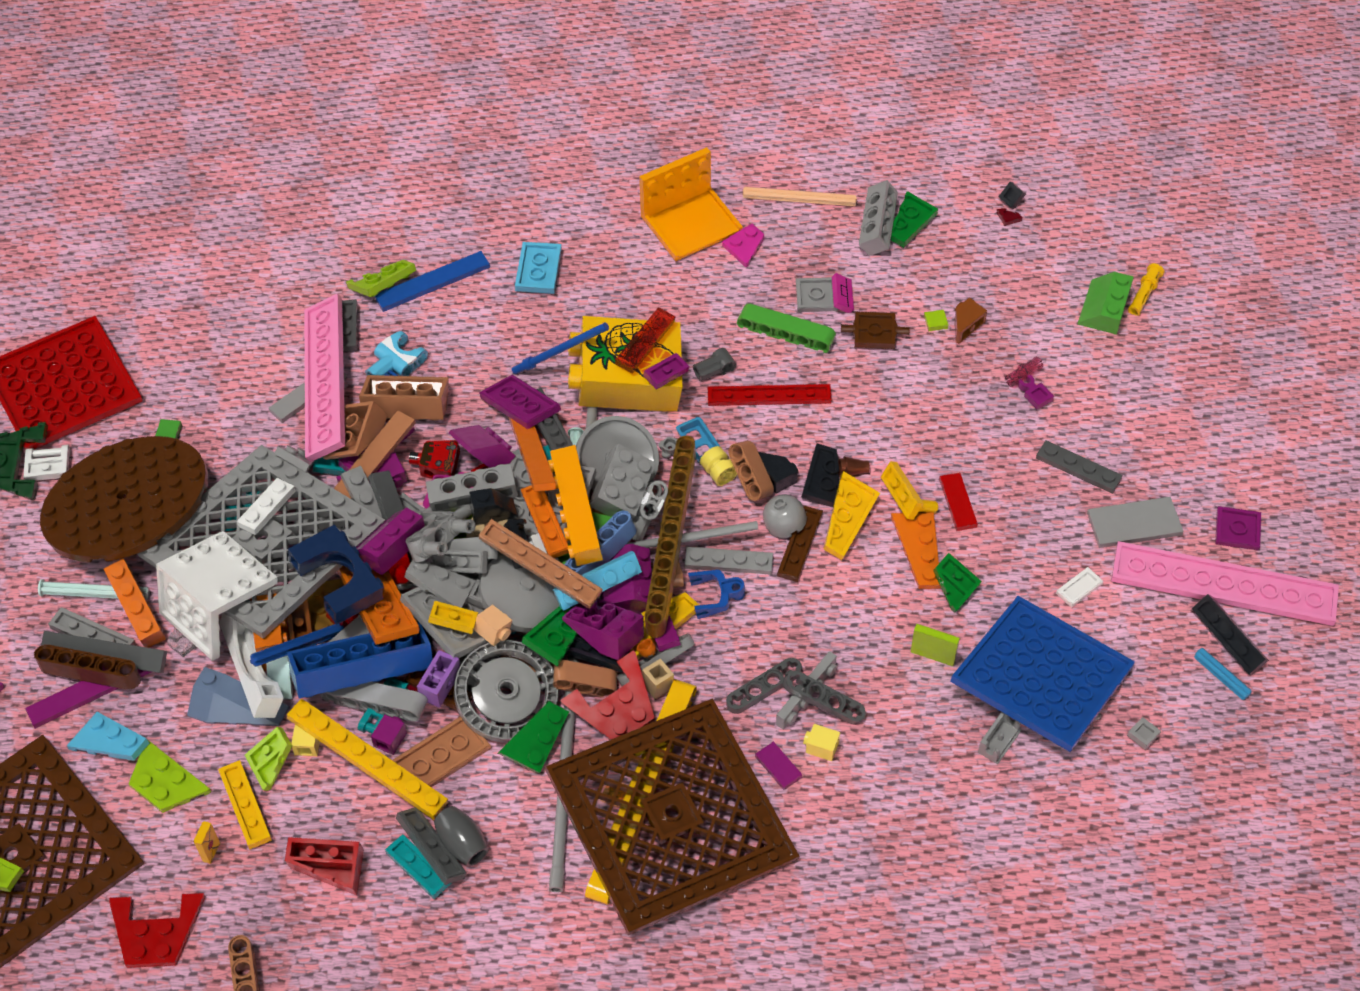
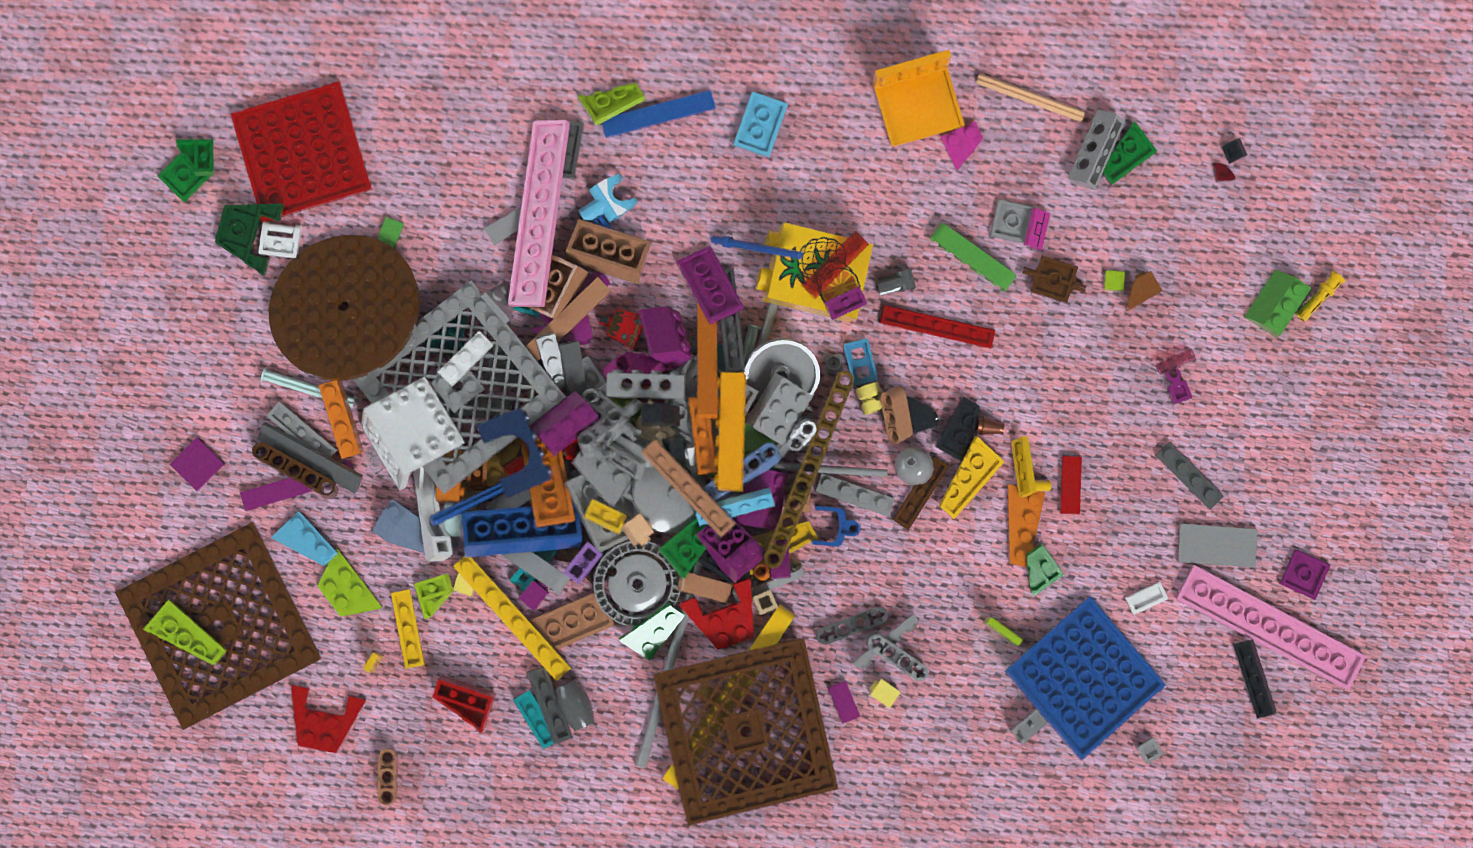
camera: 15 degrees right, 30 degrees up
dark azure axle [1194,648,1252,700] -> none

